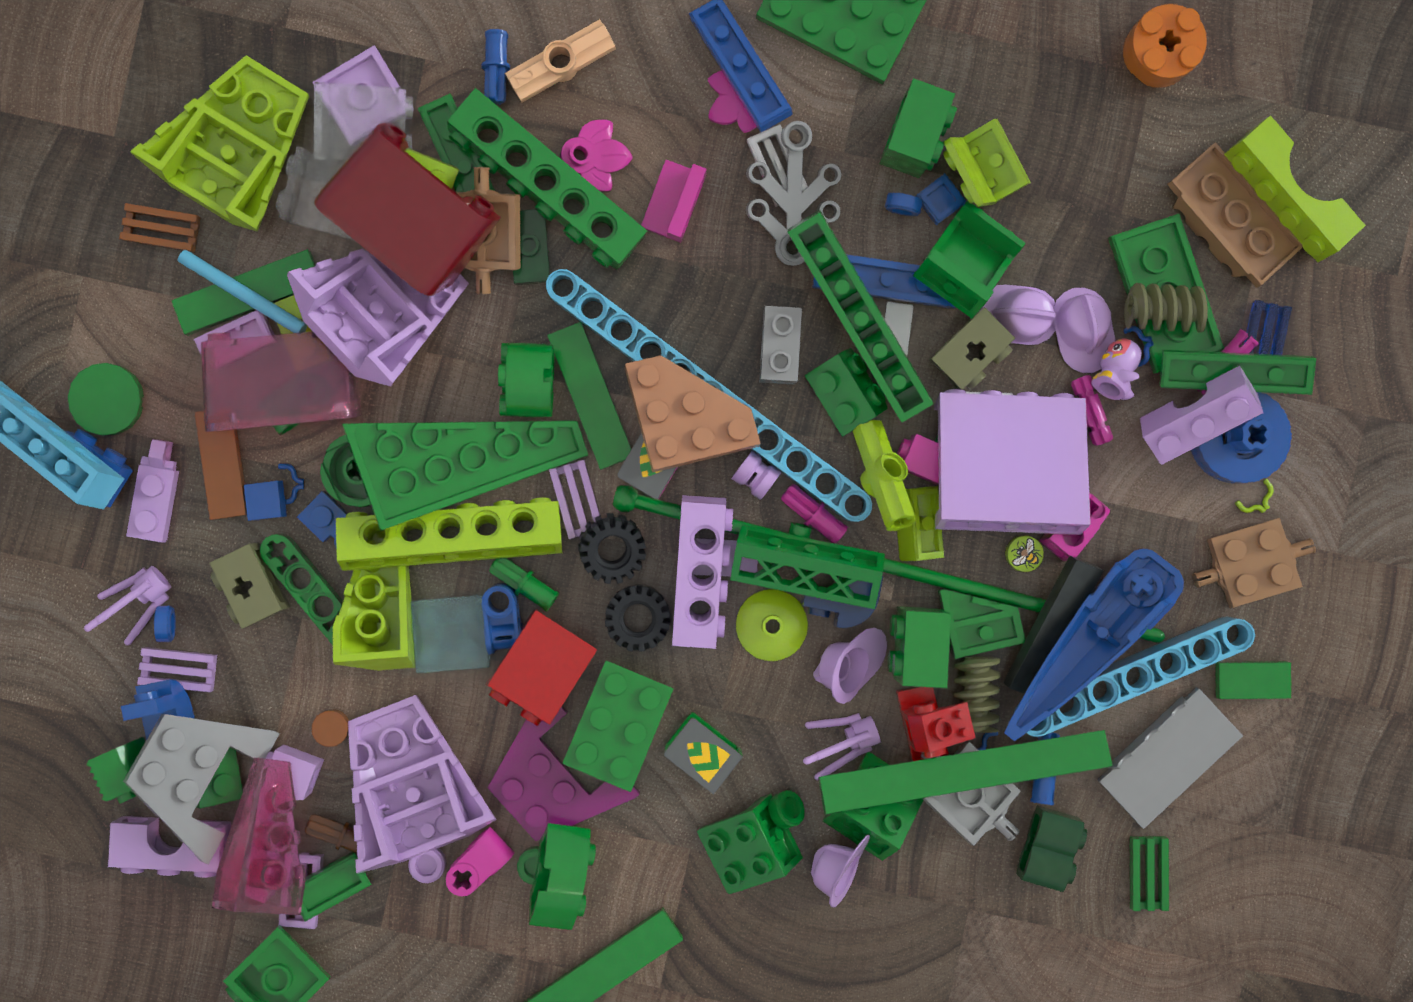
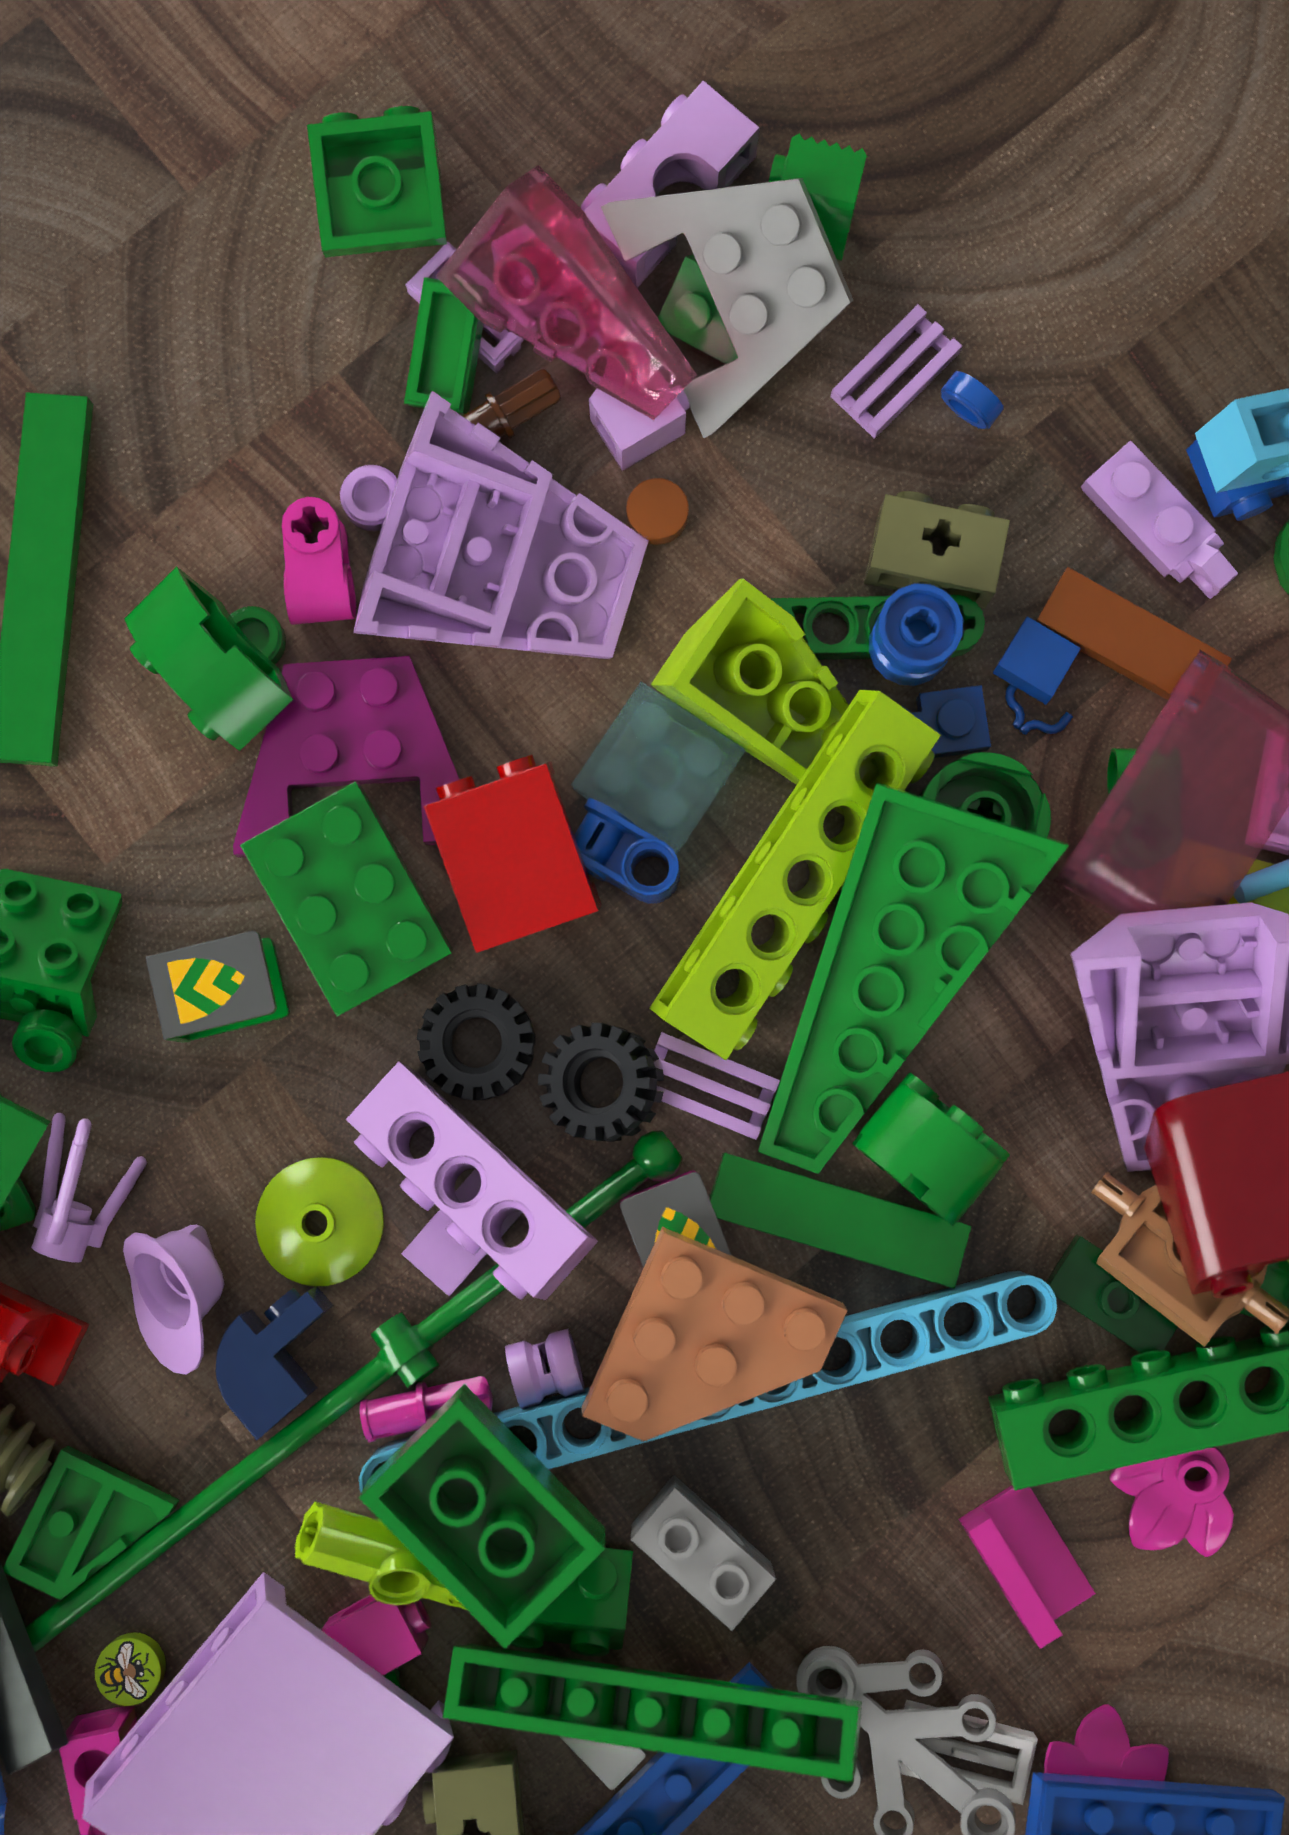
camera: 130 degrees right, 5 degrees down
lavender plant [84,566,171,646] -> none
blue brick [121,679,195,740] -> none
green axle [489,558,559,612] -> none
green fence [730,525,885,609] -> none
green brick [888,606,951,688] -> none
lime slope [897,486,944,561] -> none
none -> green brick [359,1384,605,1649]
none -> blue wheel [869,583,963,686]

